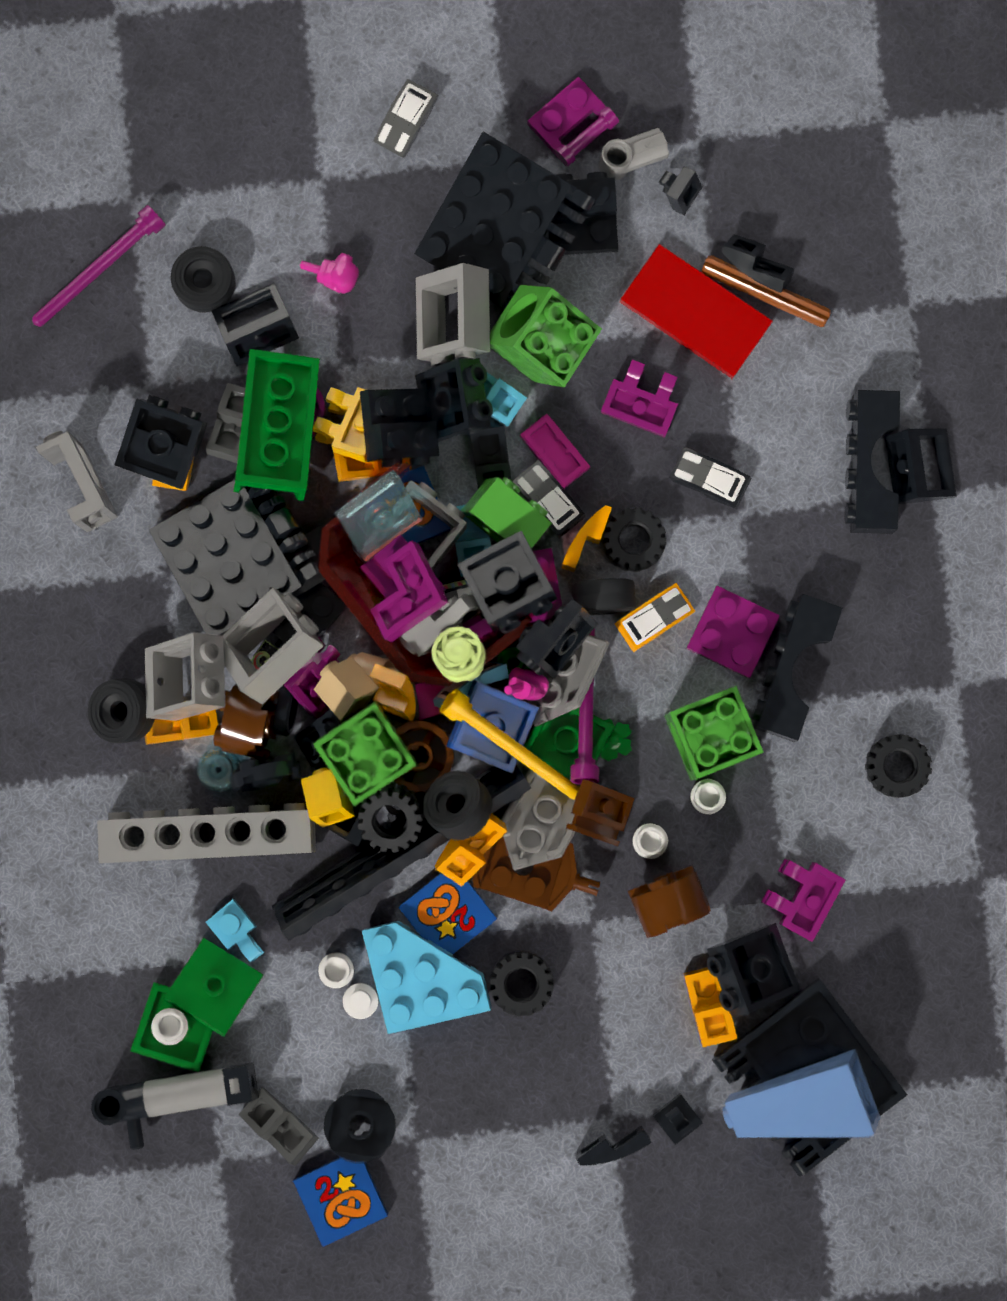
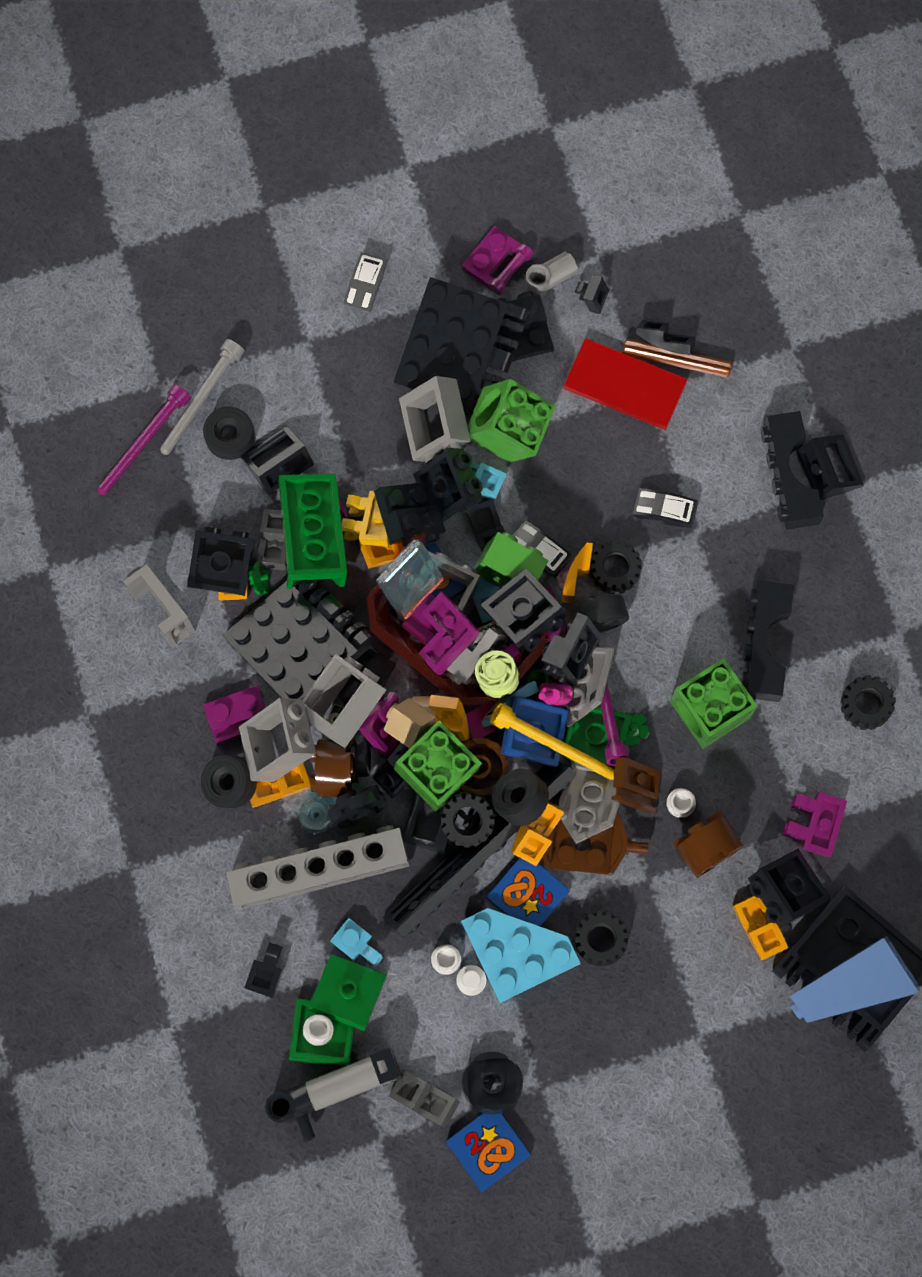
camera: 10 degrees left, 10 degrees down
dark pink piece [300,253,359,294] -> none
yellow brick [301,768,355,828] -> none
dark pink plate [520,413,590,489] -> none
black slope [575,1125,652,1166] -> none
magenta plate [601,359,678,438] -> none
slope [614,583,696,653] -> none
black tile [653,1093,703,1145] -> none
magenta plate [686,586,780,679] -> none
white plate [690,779,726,814] -> none
none -> light grey piece [160,339,245,455]
none -> magenta plate [203,686,265,745]
none -> black plate [244,942,283,998]
none -> green plant [249,561,271,595]

